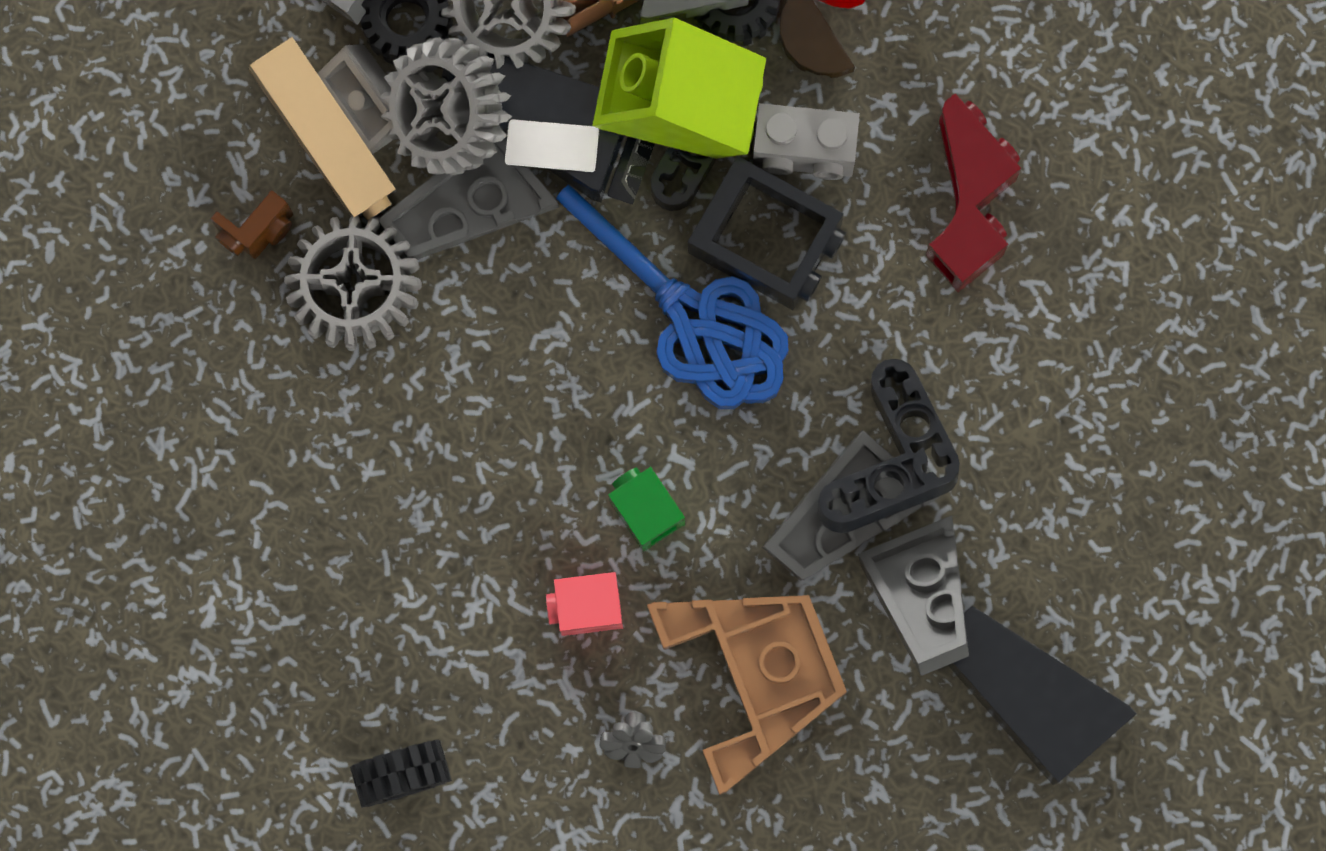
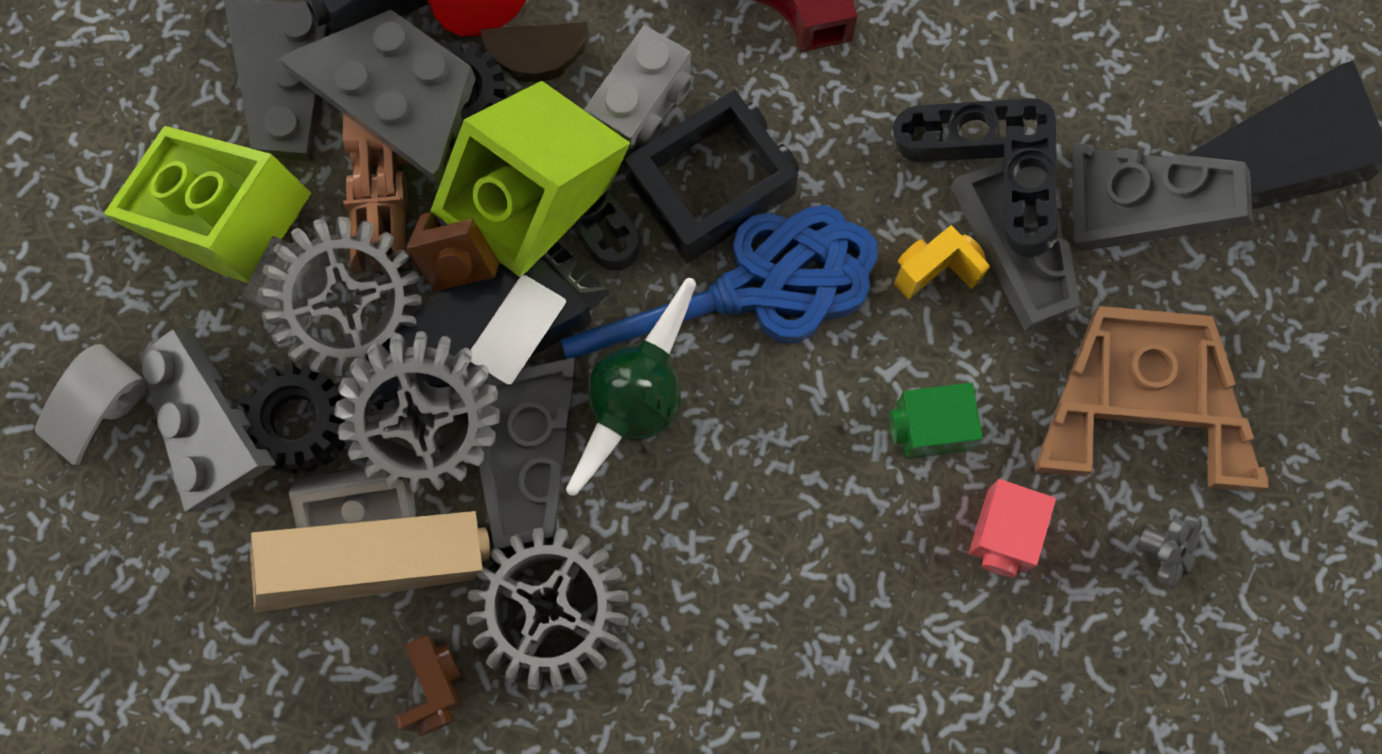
camera: 70 degrees left, 5 degrees down
none -> reddish brown bracket [406,212,500,292]
none -> dark green helmet [566,278,696,496]
none -> yellow bracket [894,225,989,300]

